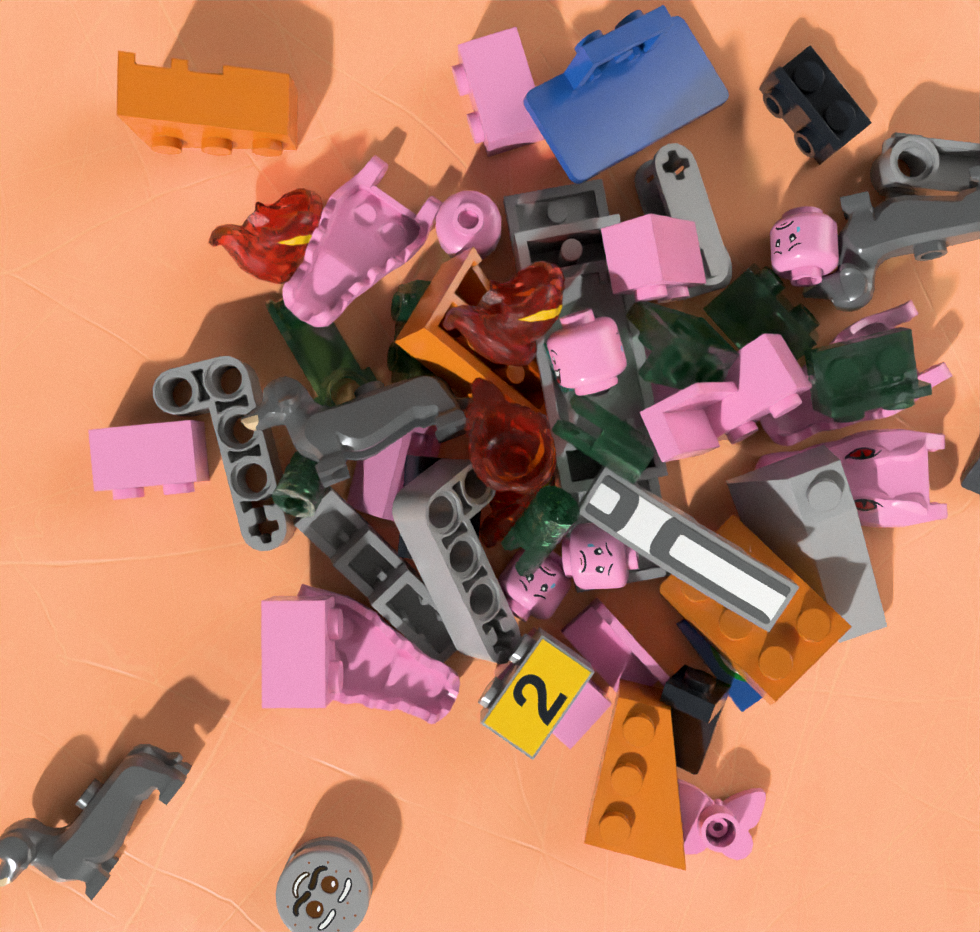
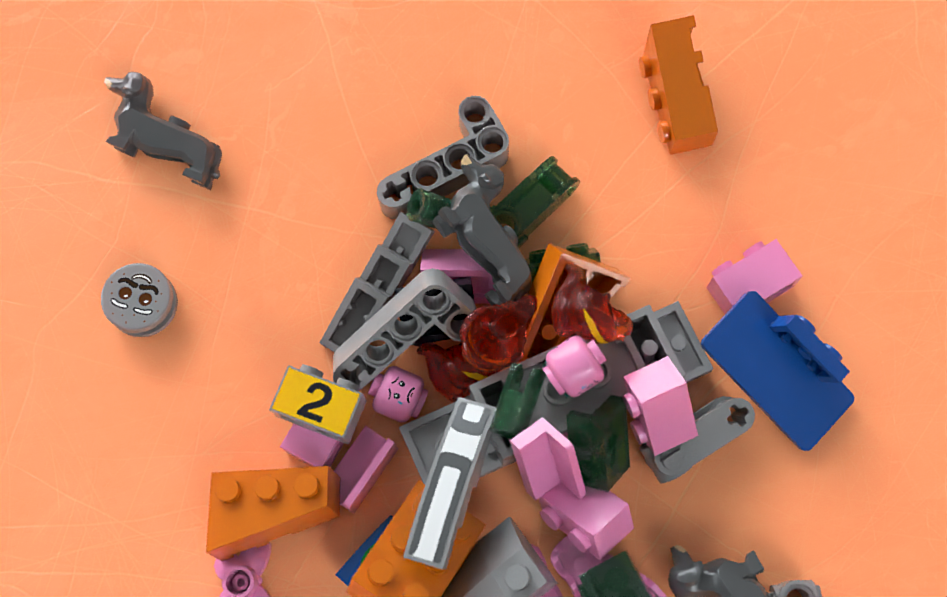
camera: 75 degrees right, 15 degrees down
bright pink brick [88,420,210,500] -> none
clear red hair [208,188,324,284] -> none
bright pink brick [261,595,343,708] -> none
bright pink animal [283,155,443,327] -> none
bright pink animal [297,584,460,724] -> none
bright pink head [436,190,501,260] -> none
clear green hinge [501,486,580,579] -> none
bright pink head [562,523,639,590] -> none
black bracket [660,664,732,775] -> none
clear green bracket [703,262,820,360] -> none
black bracket [759,45,872,165] -> none
bright pink head [770,206,839,287] -> none

